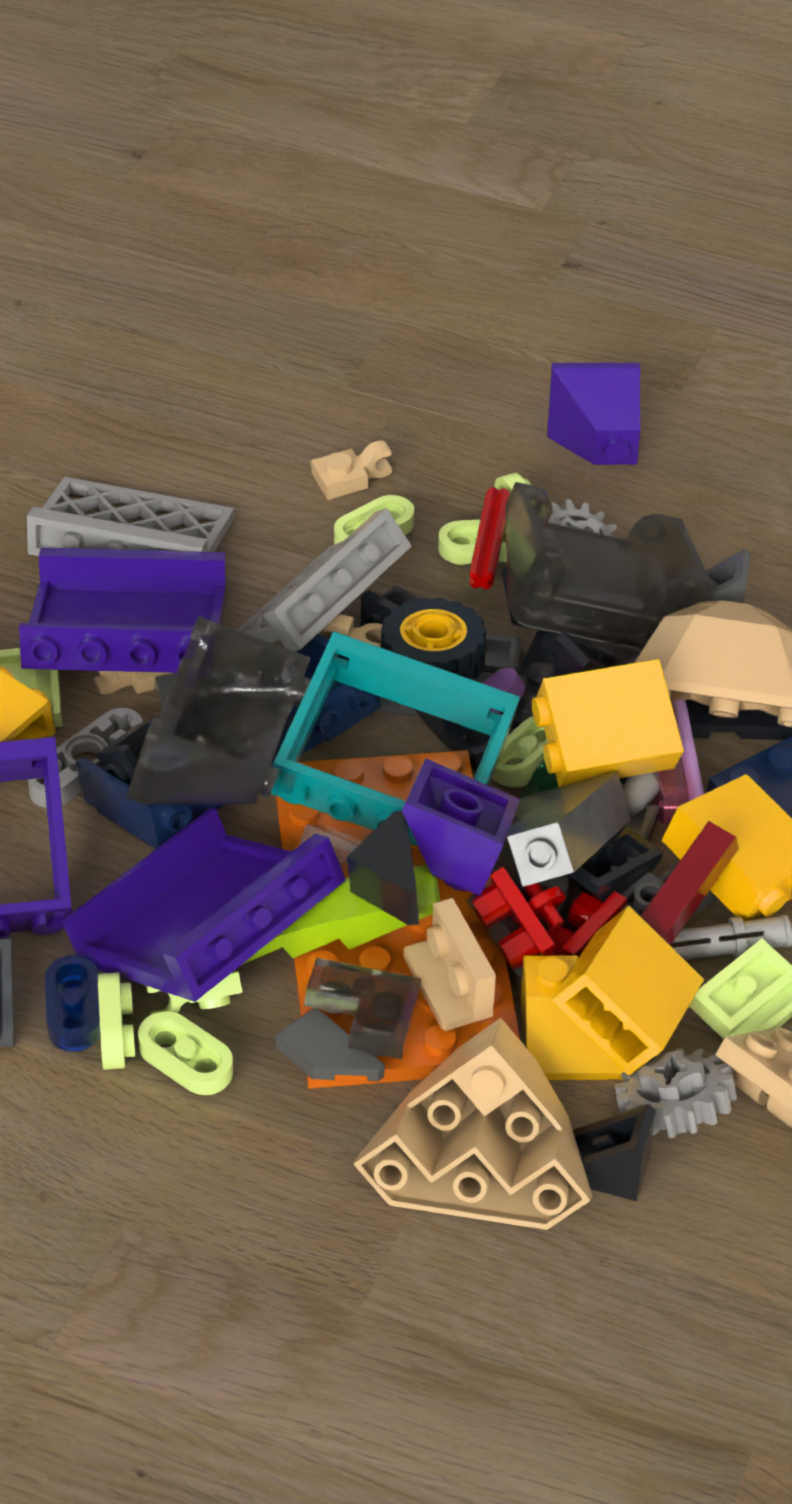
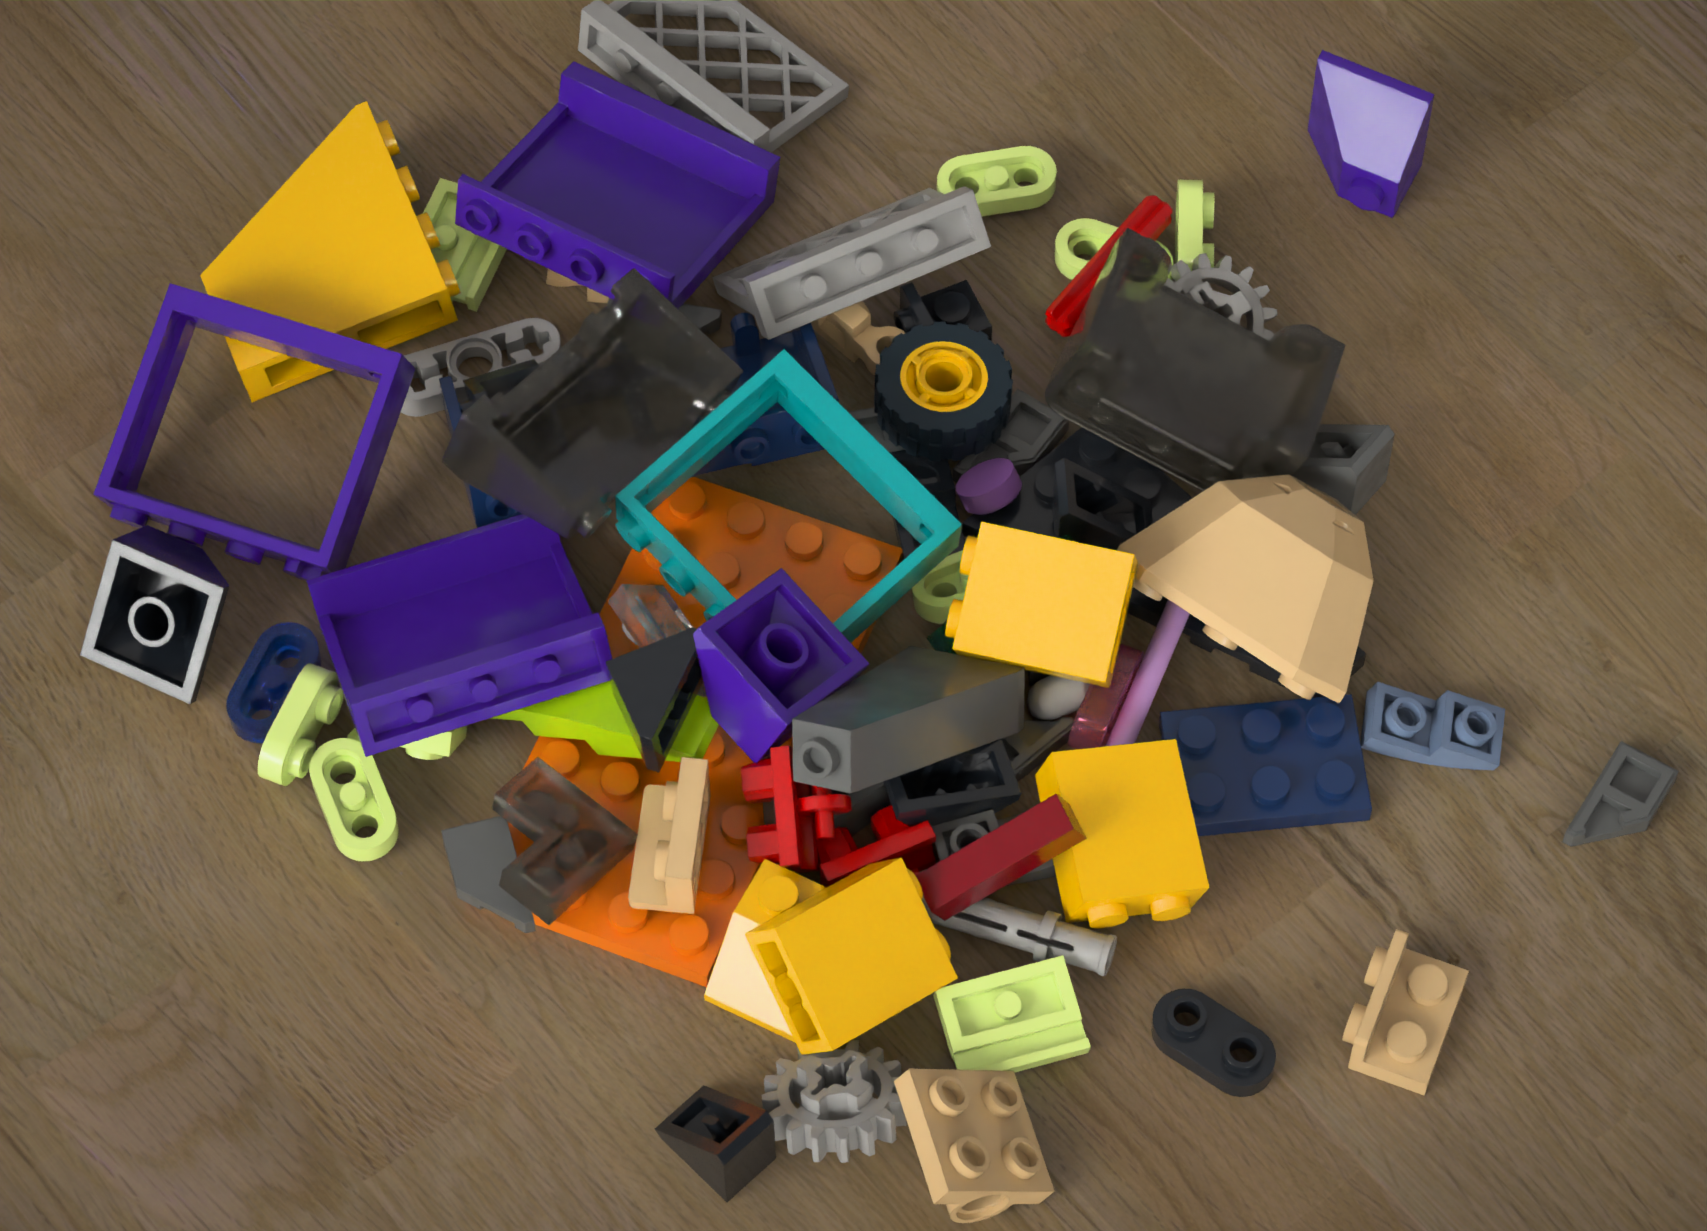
camera: 30 degrees right, 15 degrees up
tan plate [311,440,392,500] -> none
tan brick [354,1018,592,1230] -> none

